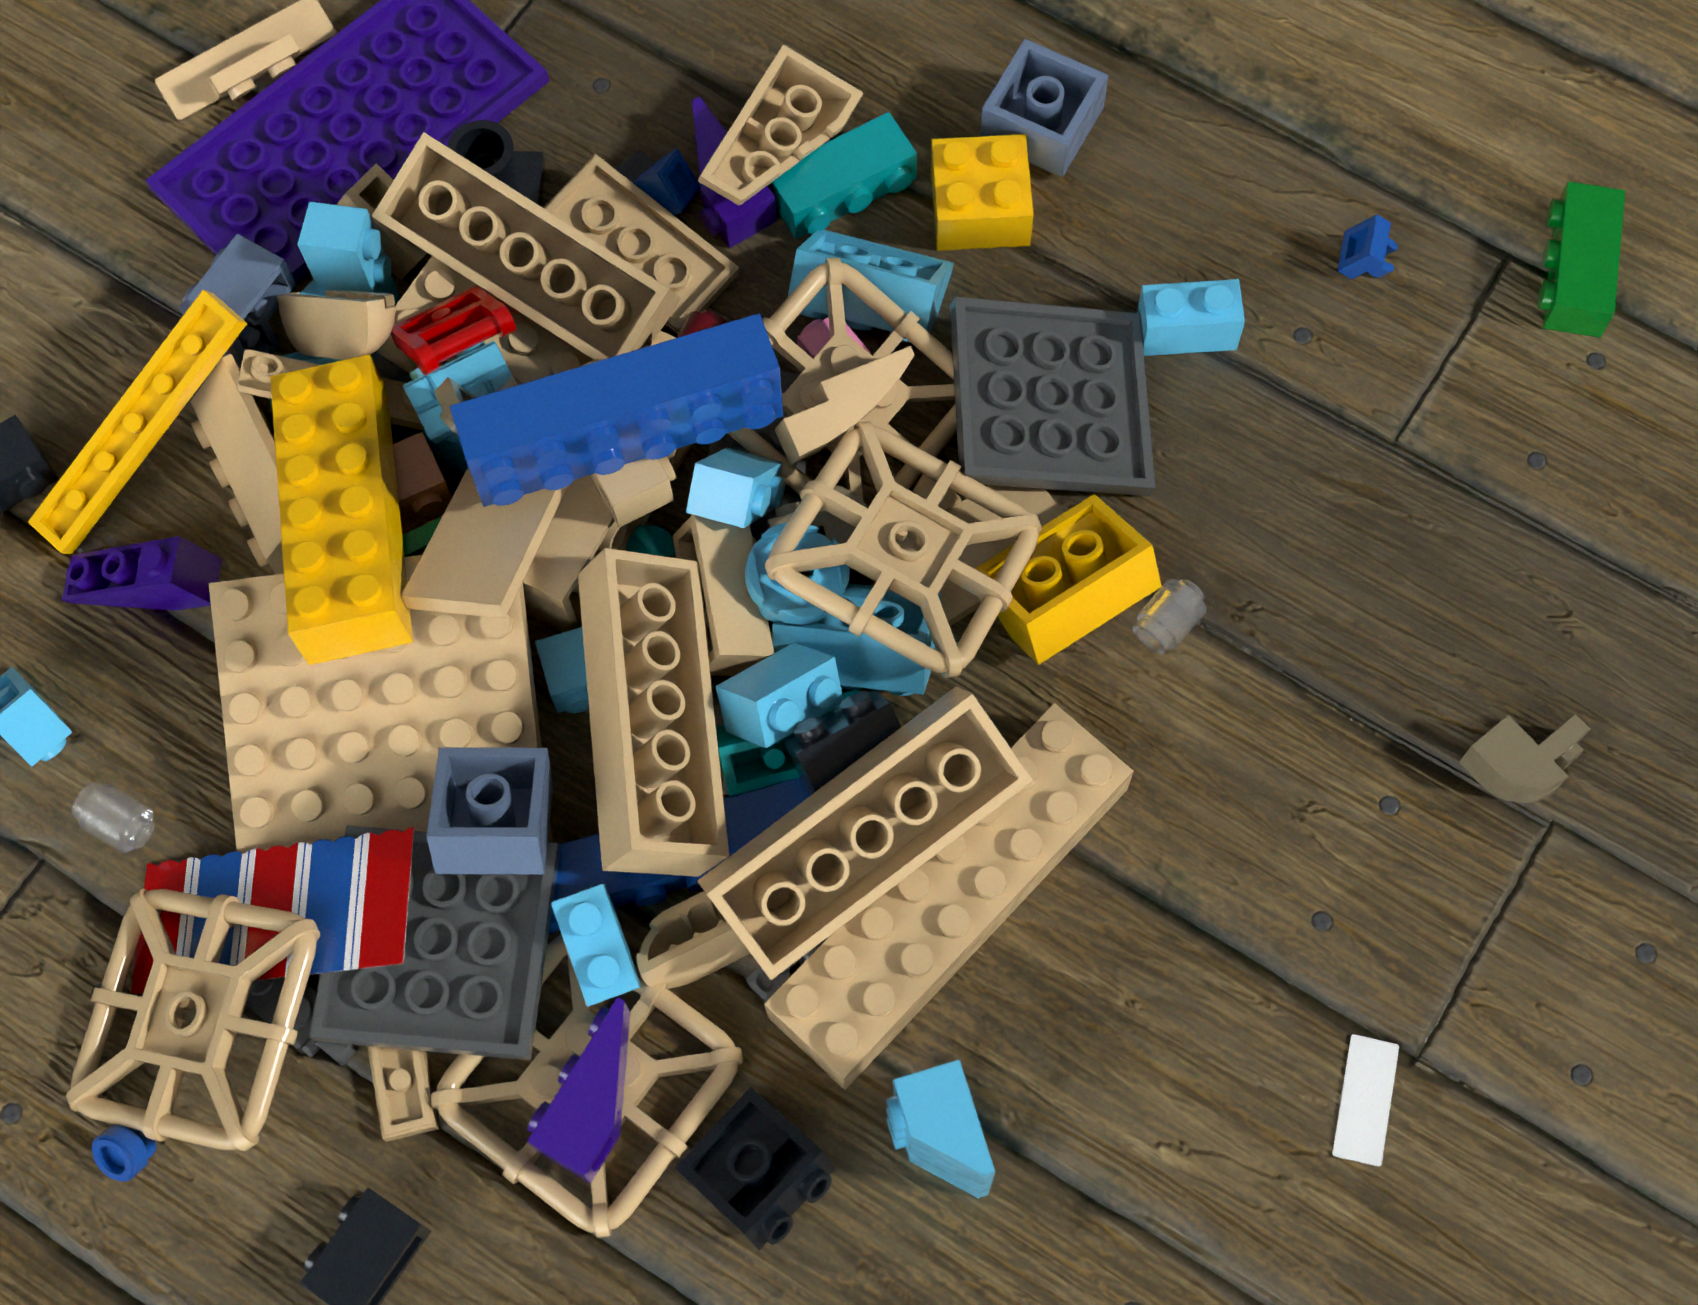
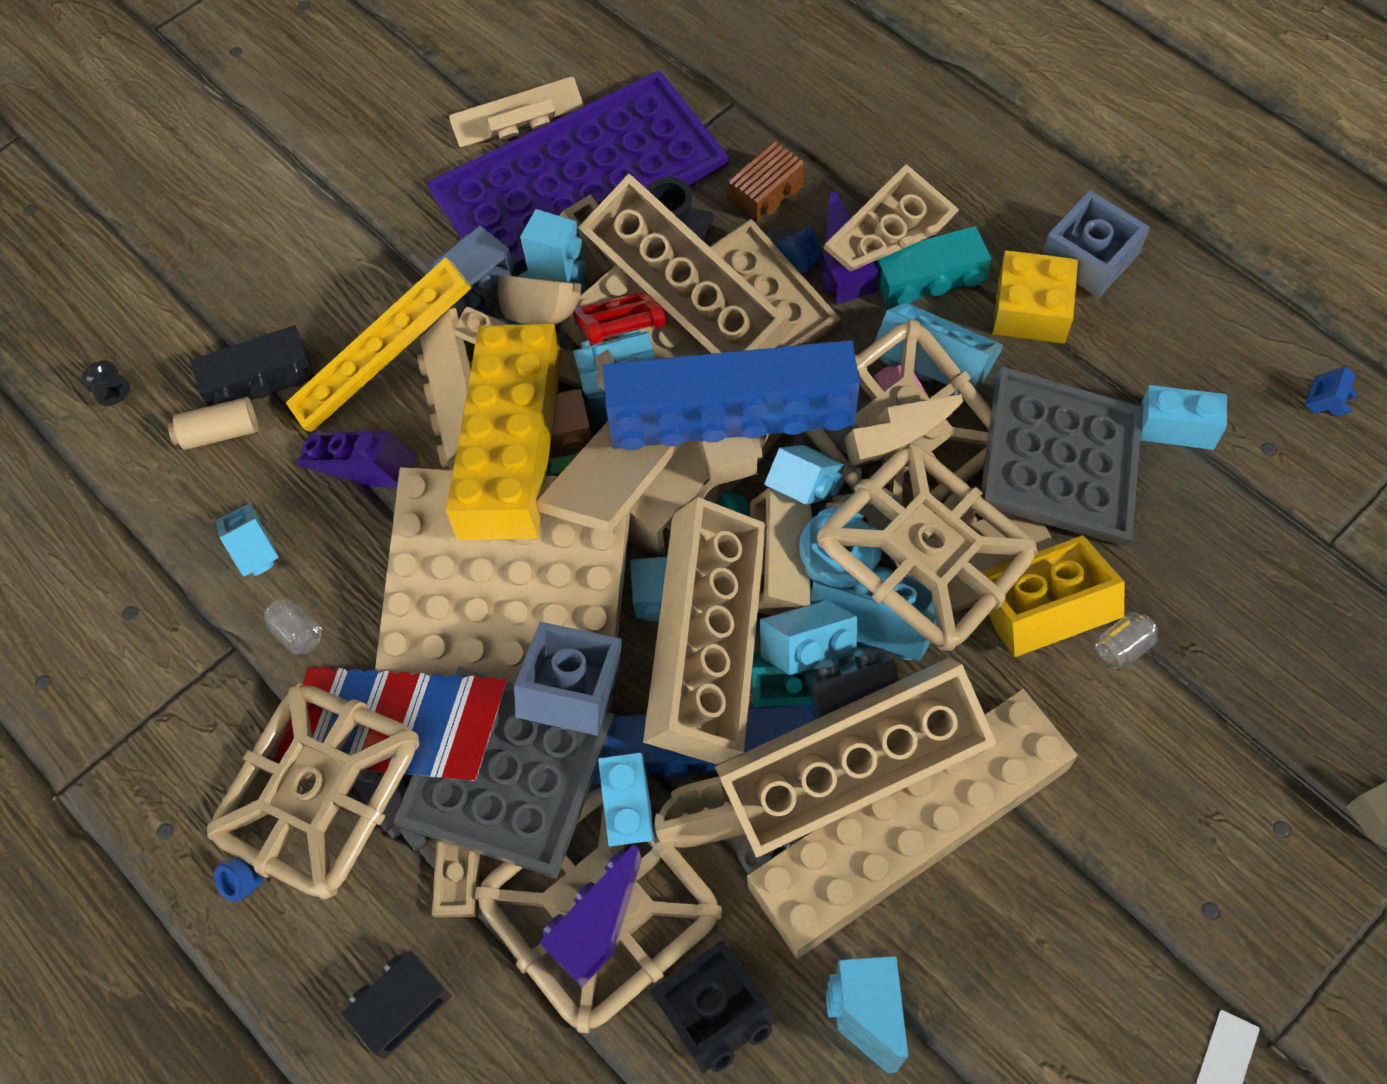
camera: 15 degrees right, 5 degrees down
none -> dark orange brick [727,141,804,221]

